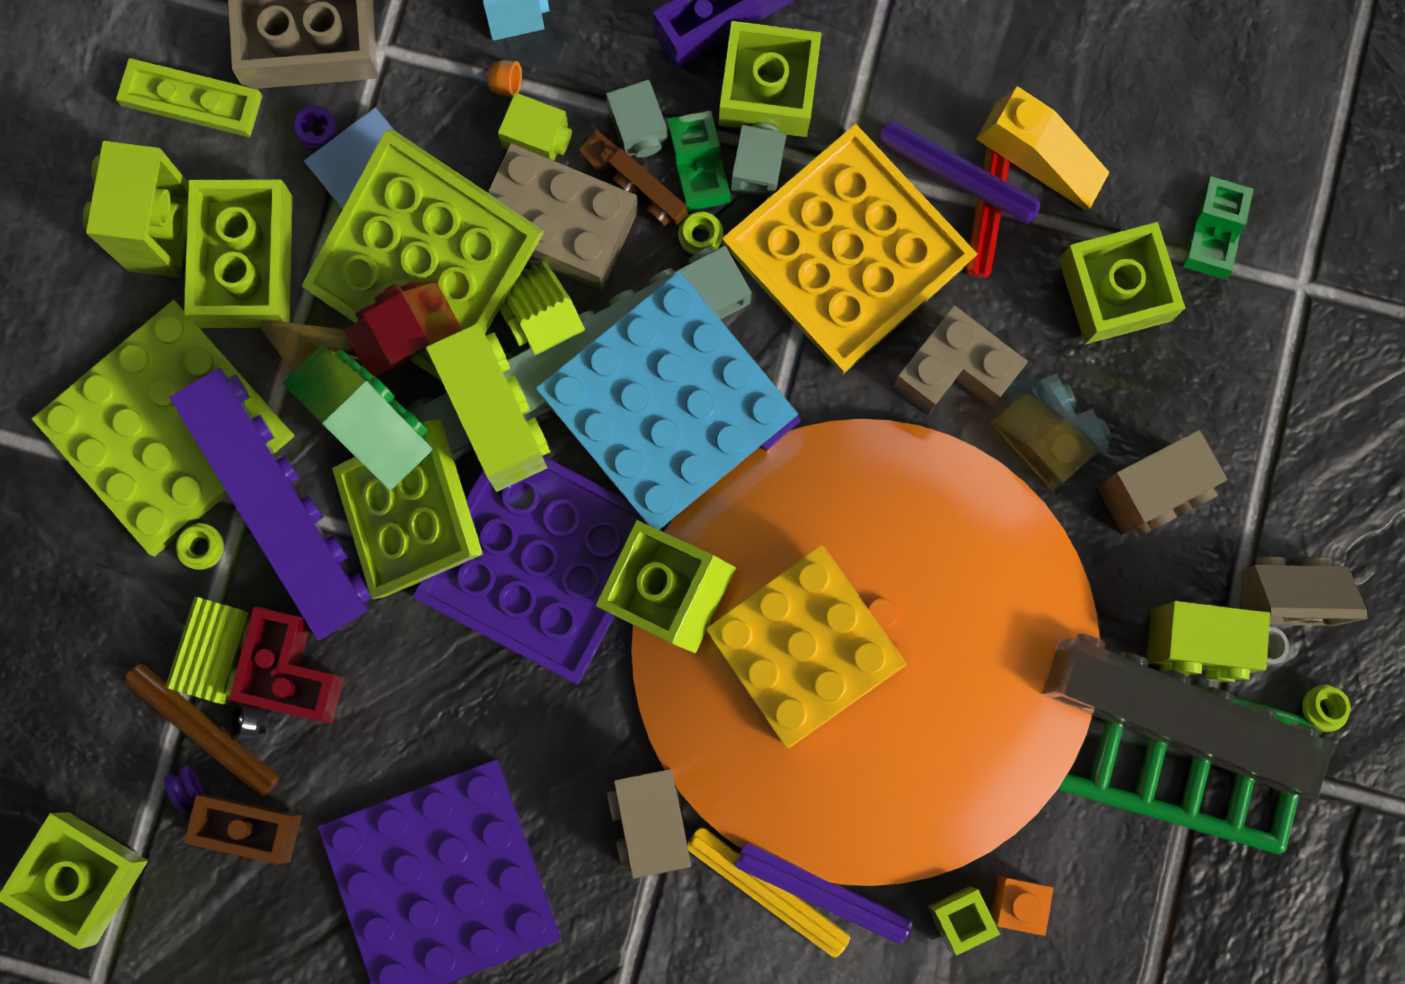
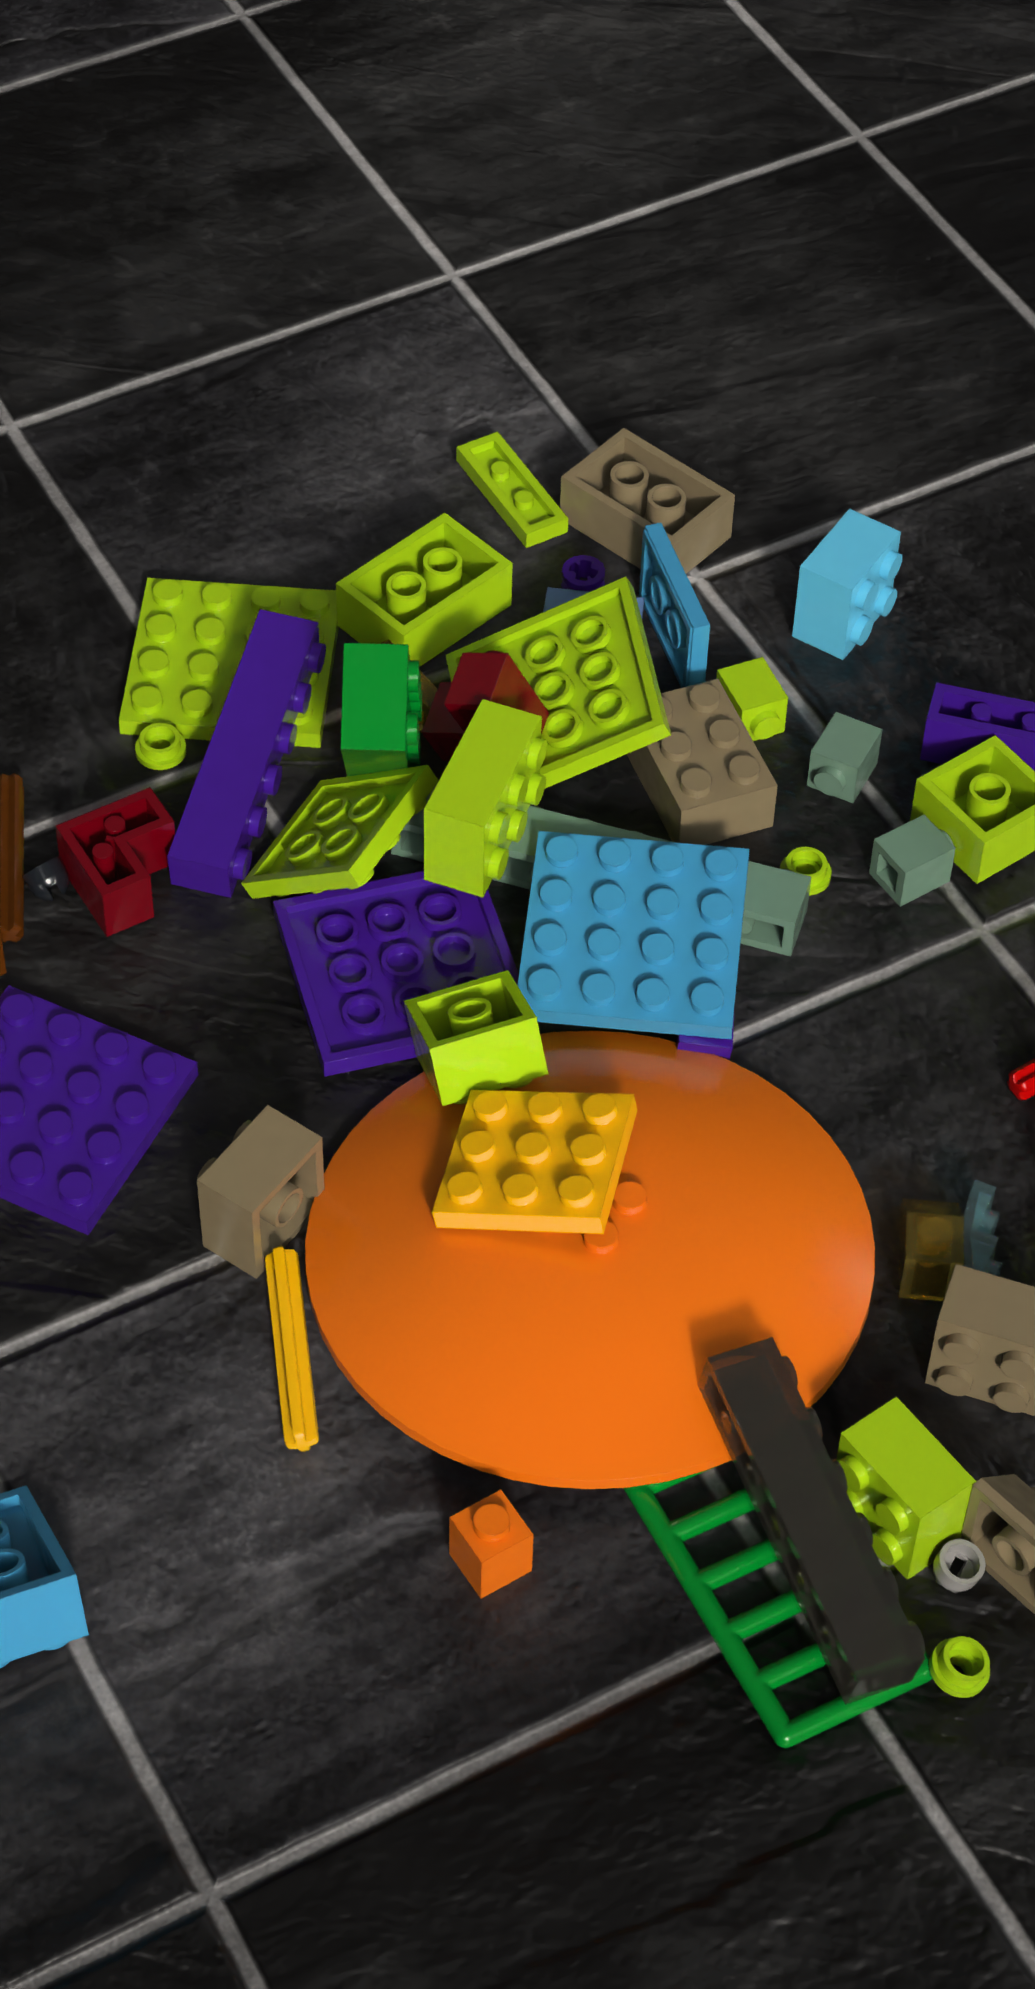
camera: 50 degrees right, 30 degrees down
lime brick [83,141,189,278] -> none
lime brick [165,597,252,705] -> none
orange hinge [486,60,522,98] -> none
lime brick [500,260,585,356] -> none
reddish brown hinge [579,130,689,230] -> none
green slope [667,111,730,211] -> none
yellow plate [722,124,977,375] -> none
dark purple axle [735,843,912,944] -> none
dark tan brick [892,305,1028,415] -> none
lime brick [927,886,1000,956] -> none
none -> dark azure tile [639,522,710,688]

